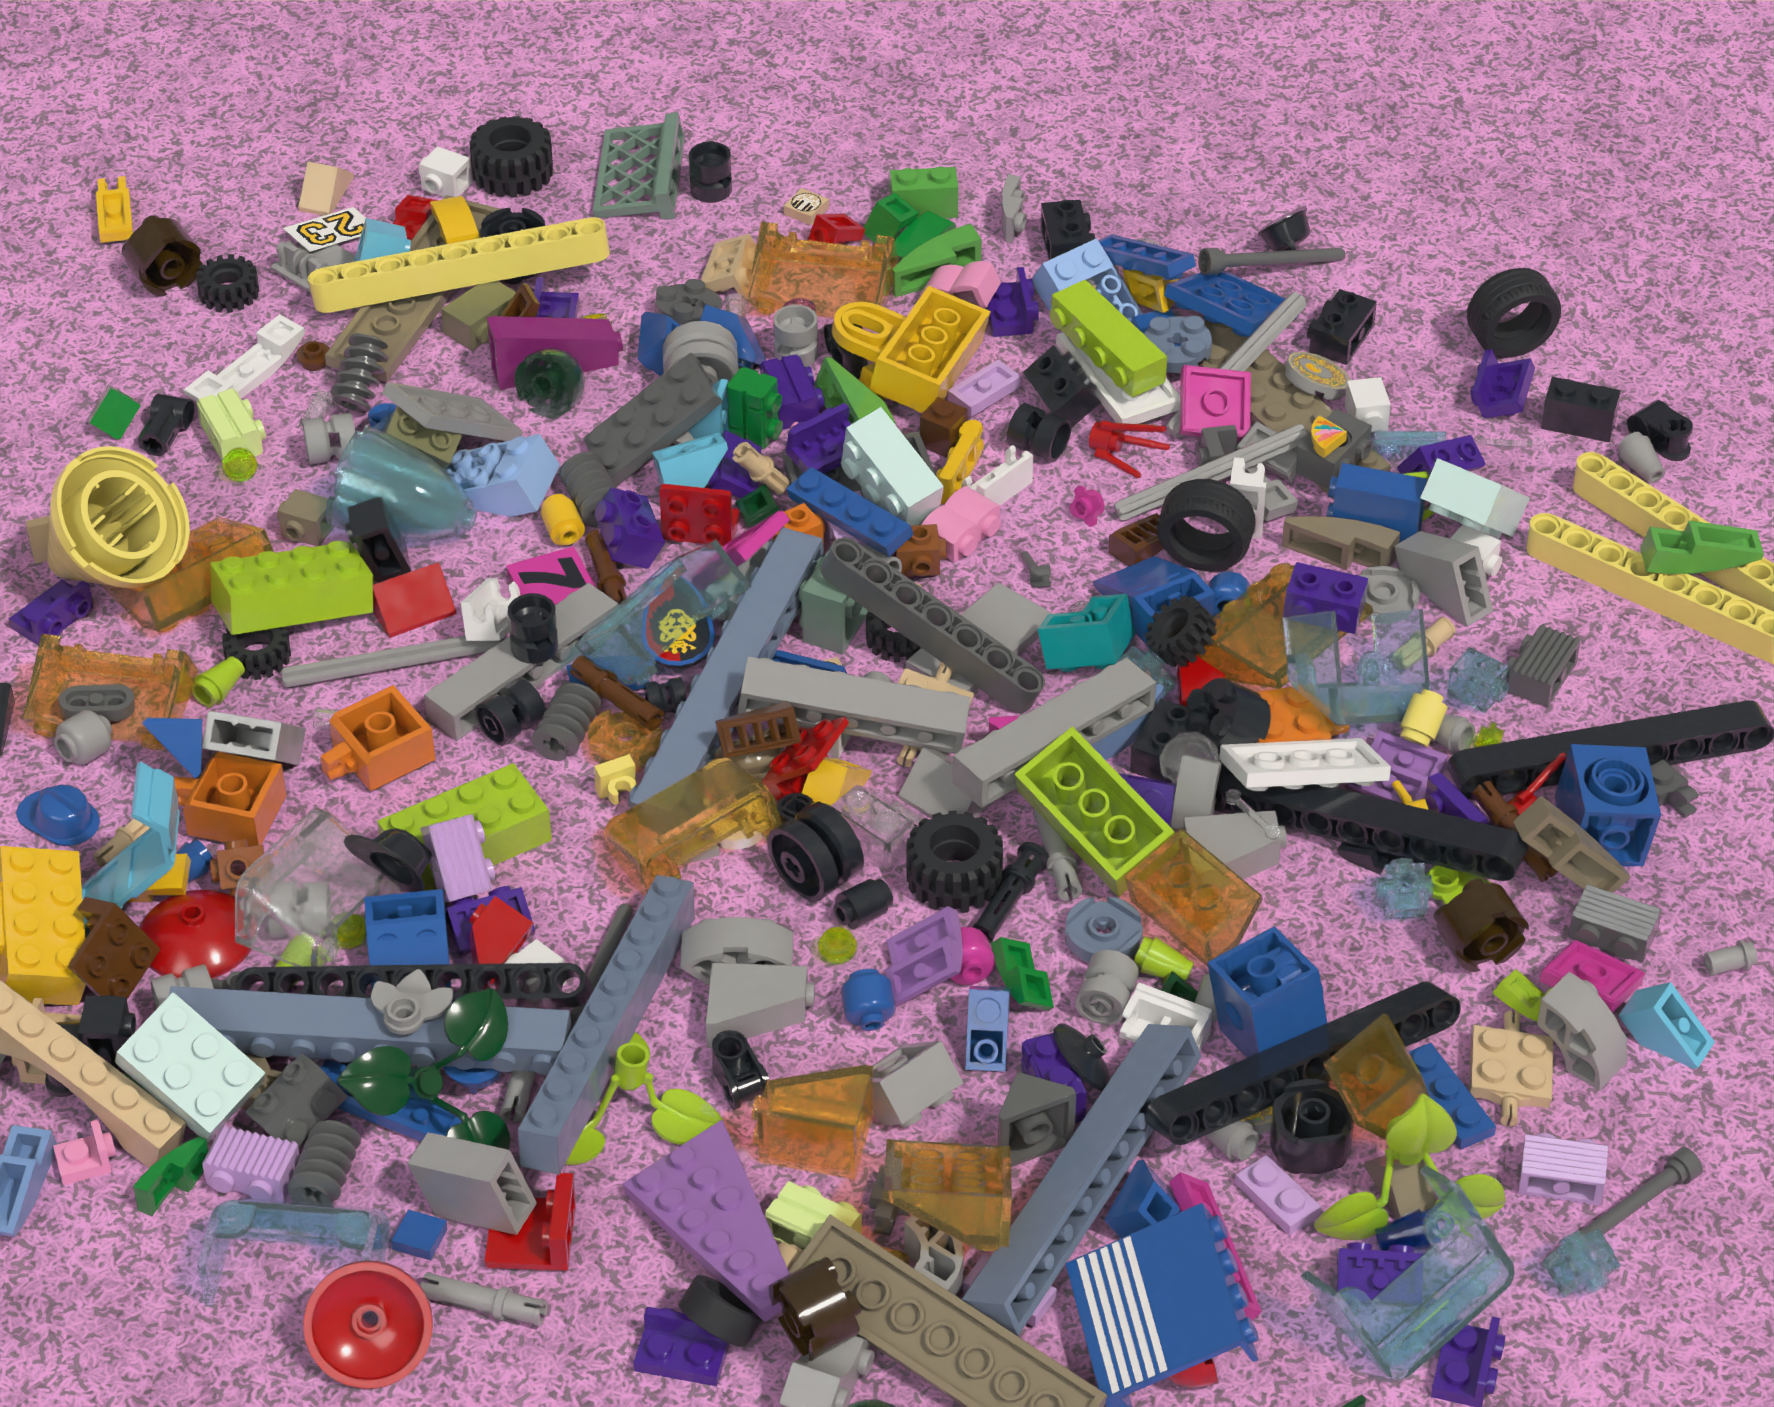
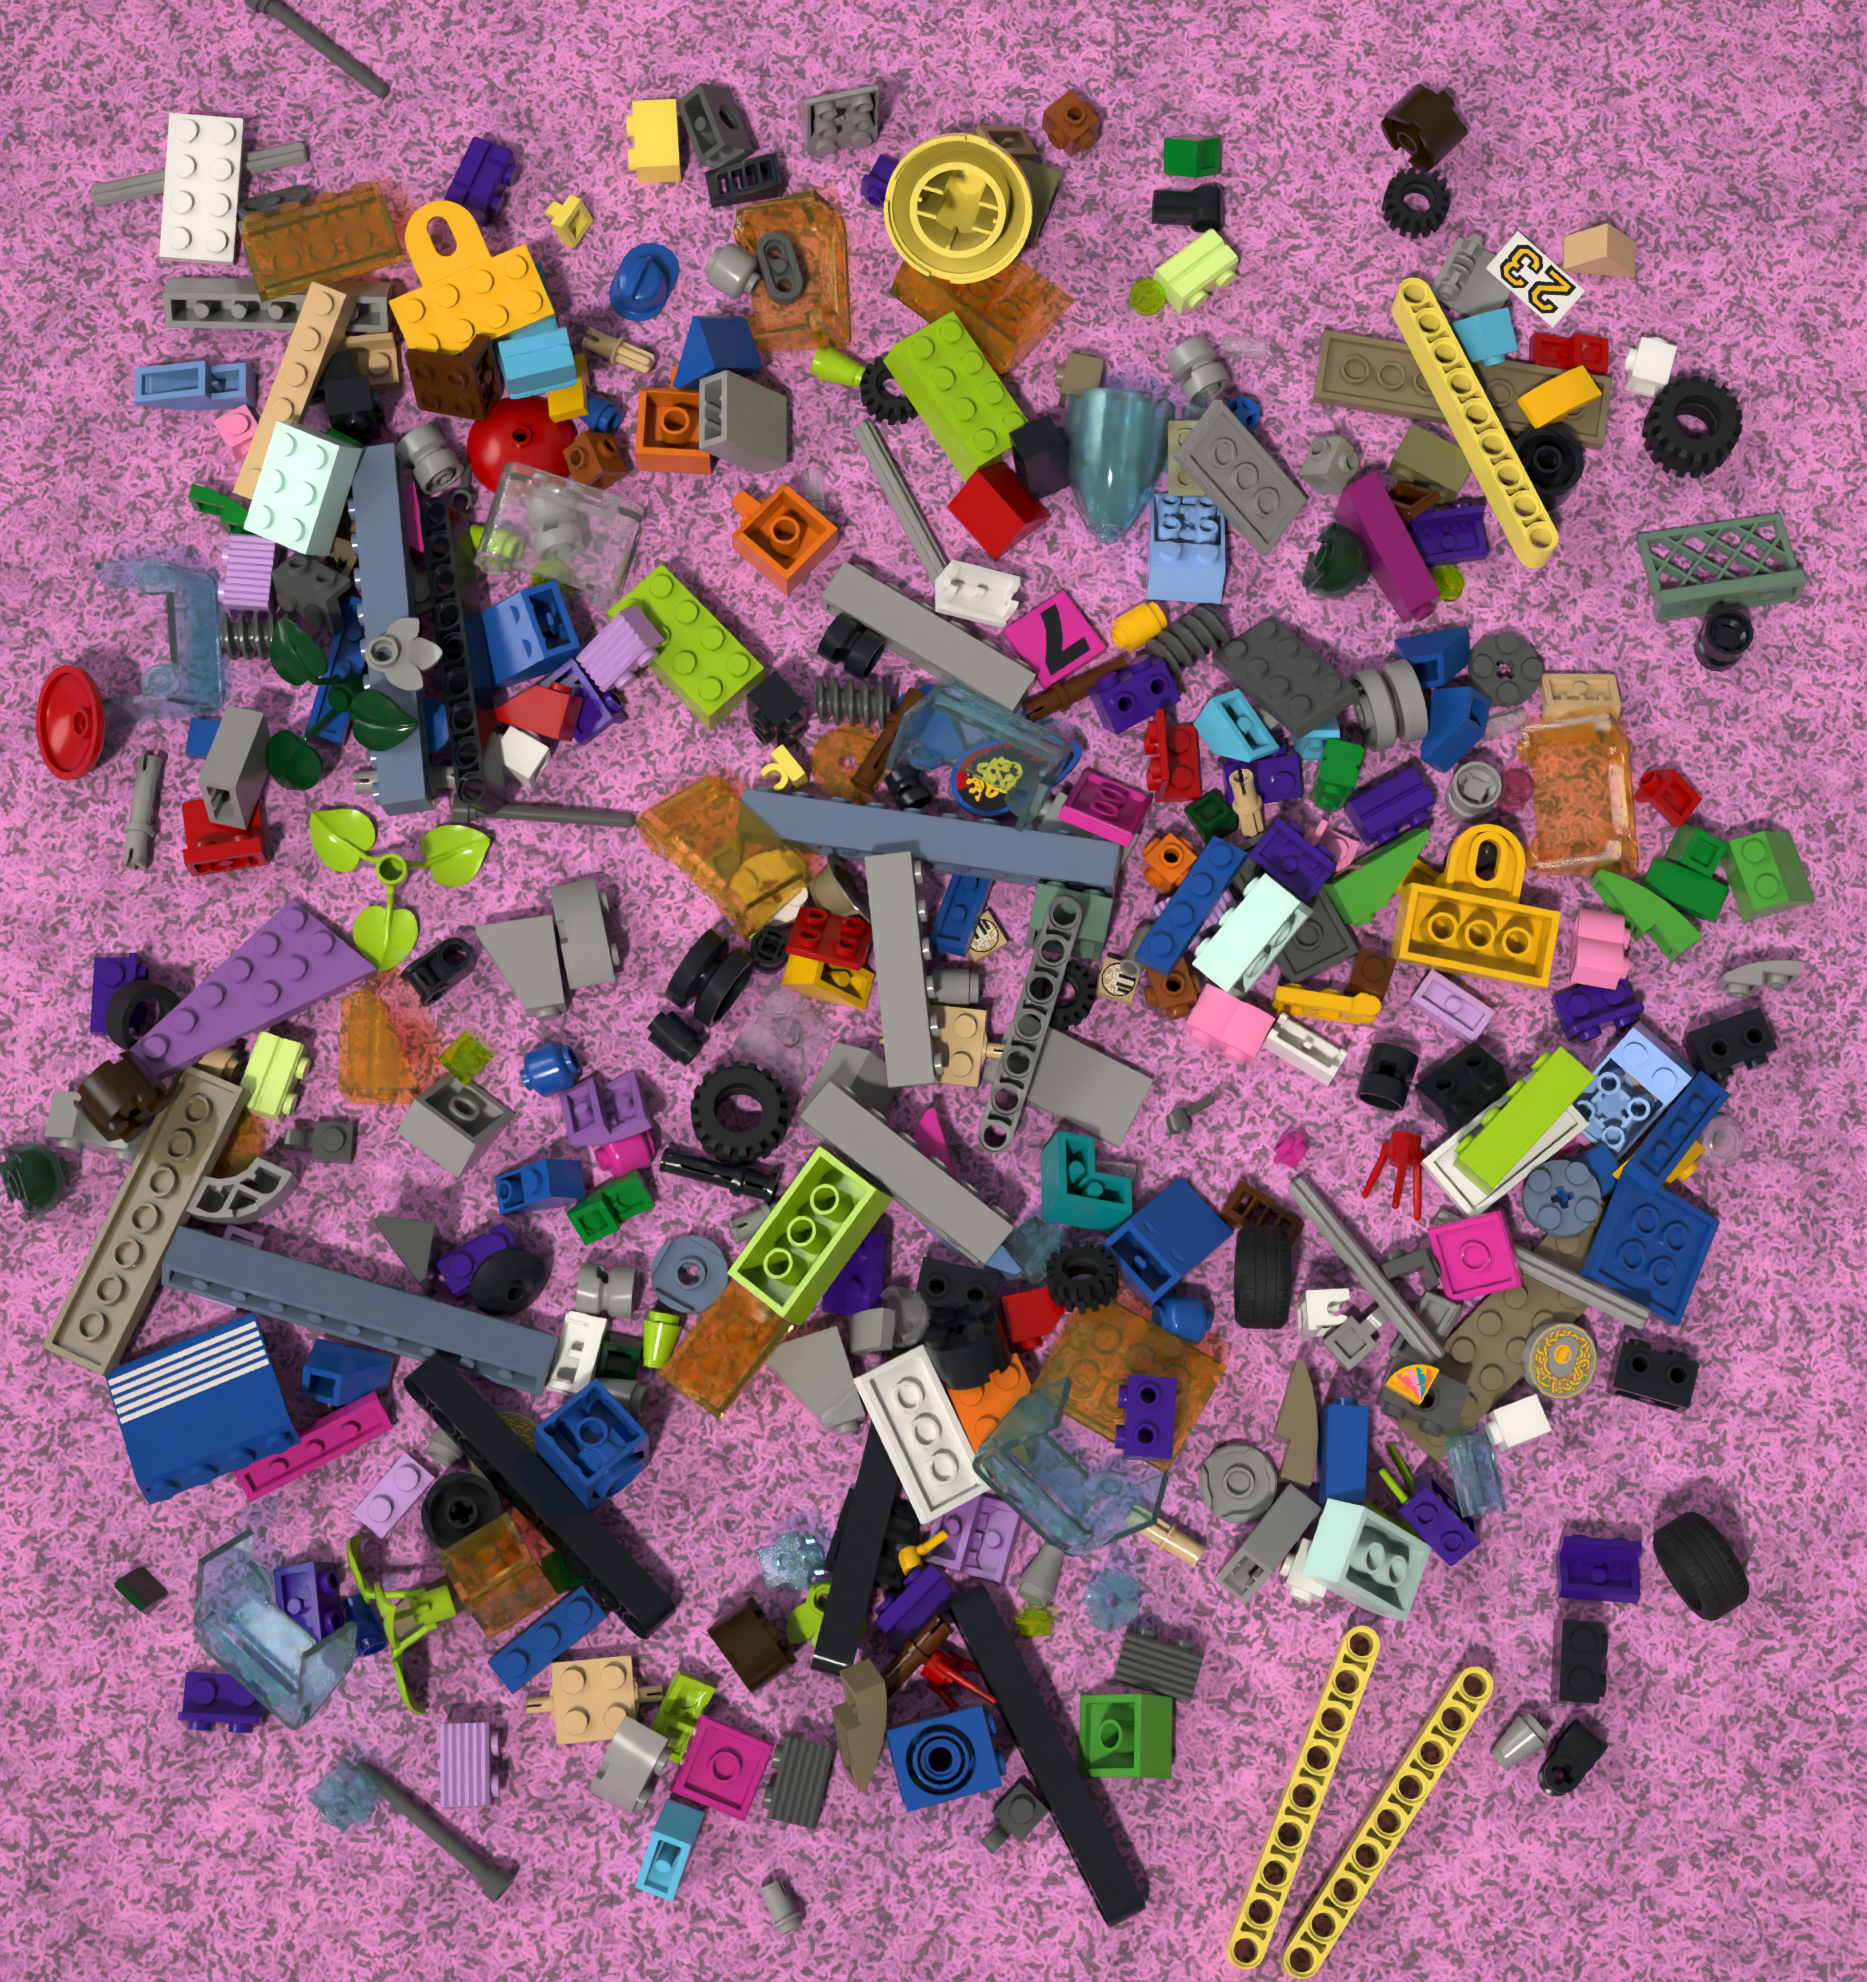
camera: 70 degrees right, 30 degrees up
yellow hinge [96,176,133,243] -> none
white slope [184,314,305,402] -> none
reddish brown plate [296,341,330,371] -> none
dark grey piece [330,333,389,412] -> none
black piece [343,828,432,892] -> none
black wheel [507,593,559,664] -> none
sand blue brick [518,875,695,1175] -> none
reddish brown slope [715,701,801,758] -> none
tan tile [783,188,829,225] -> none
clear neon green plate [818,927,857,964] -> none
clear yellow slope [883,1139,1012,1251] -> none
dark grey piece [1198,248,1346,275] -> none
black piece [1258,206,1310,251] -> none
light yellow brick [1400,689,1448,747] -> none
bright green slope [1640,520,1764,574] -> none
none -> clear neon green plate [437,1031,494,1086]
none -> black brick [746,671,806,749]
none -> dark orange brick [1042,89,1100,157]
none -> bright green slope [1078,1694,1172,1779]
none -> light grey brick [1299,434,1363,494]

